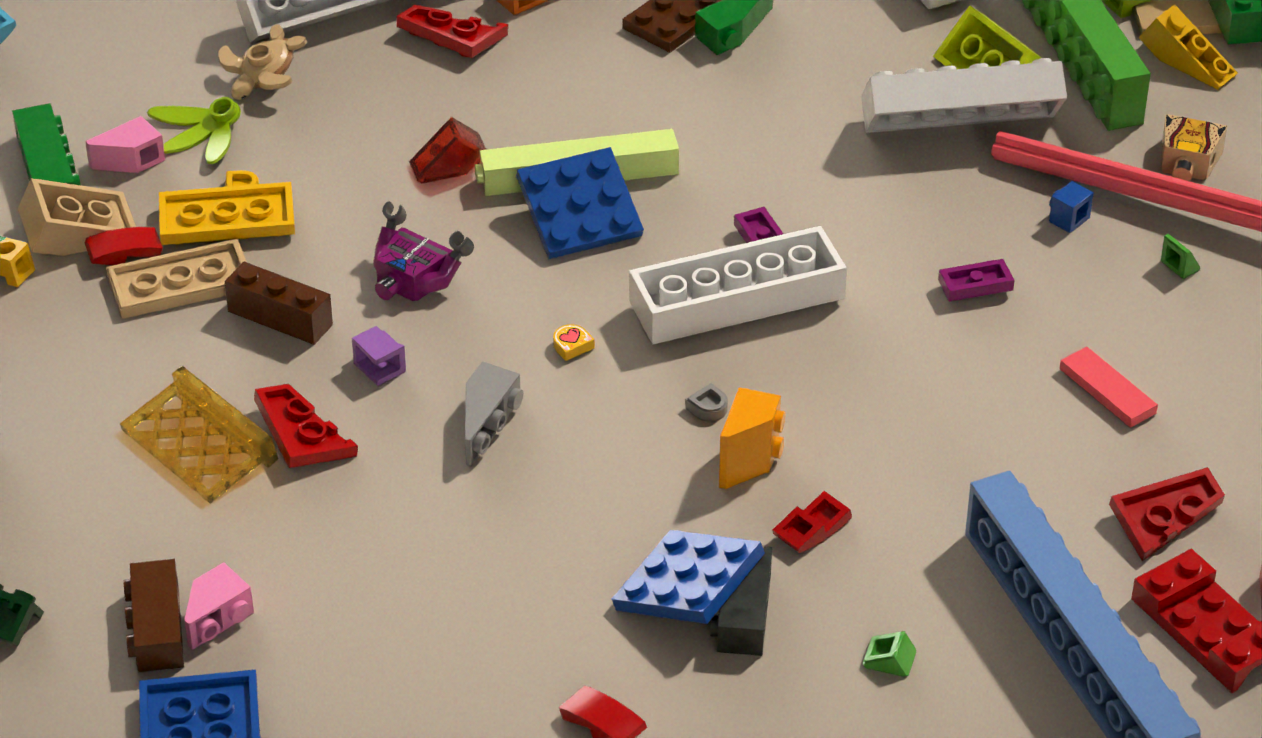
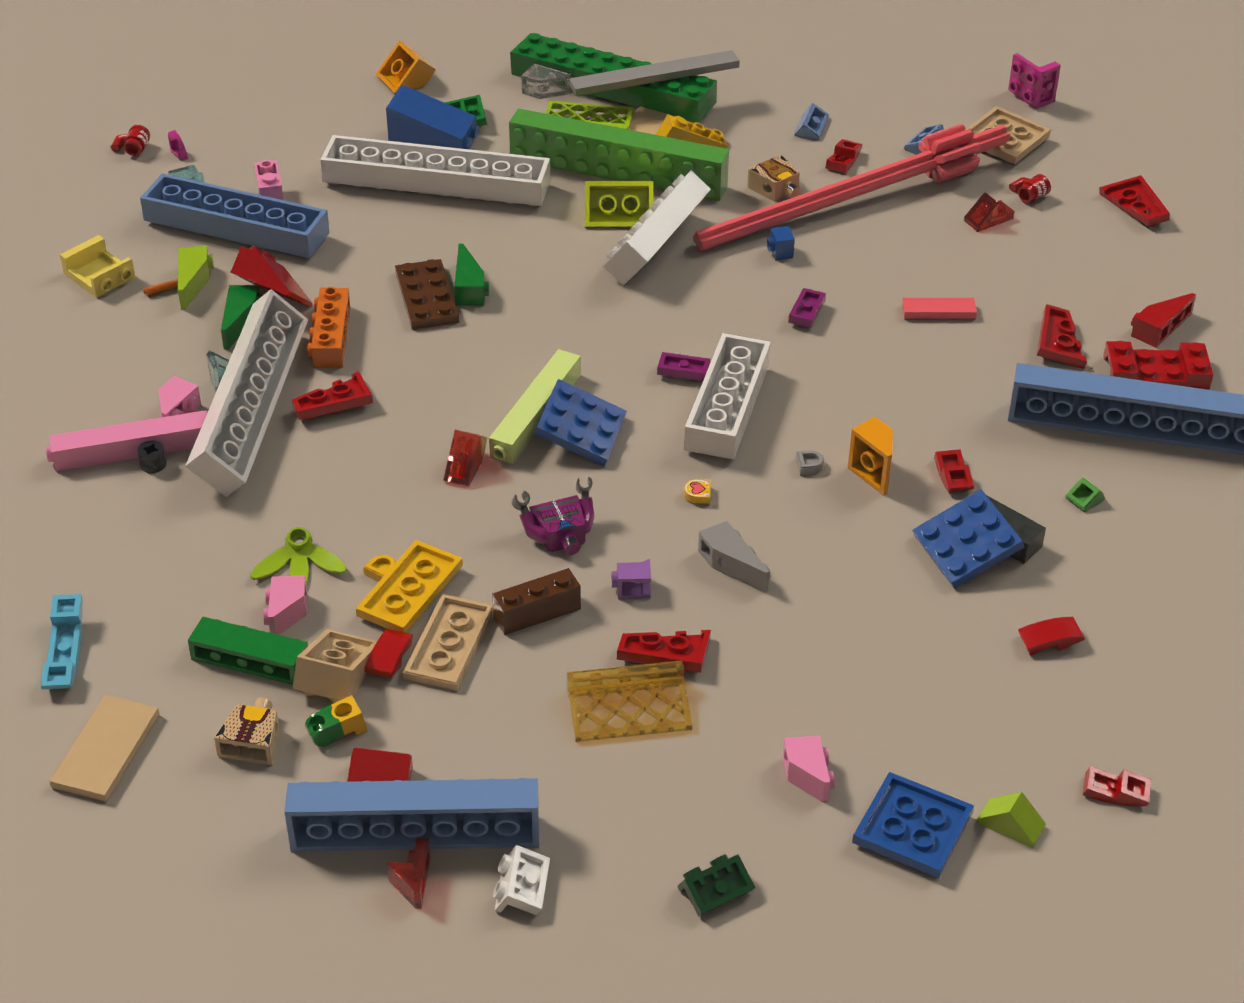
camera: 55 degrees left, 0 degrees up
reddish brown brick [123,558,184,673] -> none
tan animal [218,24,307,100] -> none
bright green slope [1161,234,1200,279] -> none

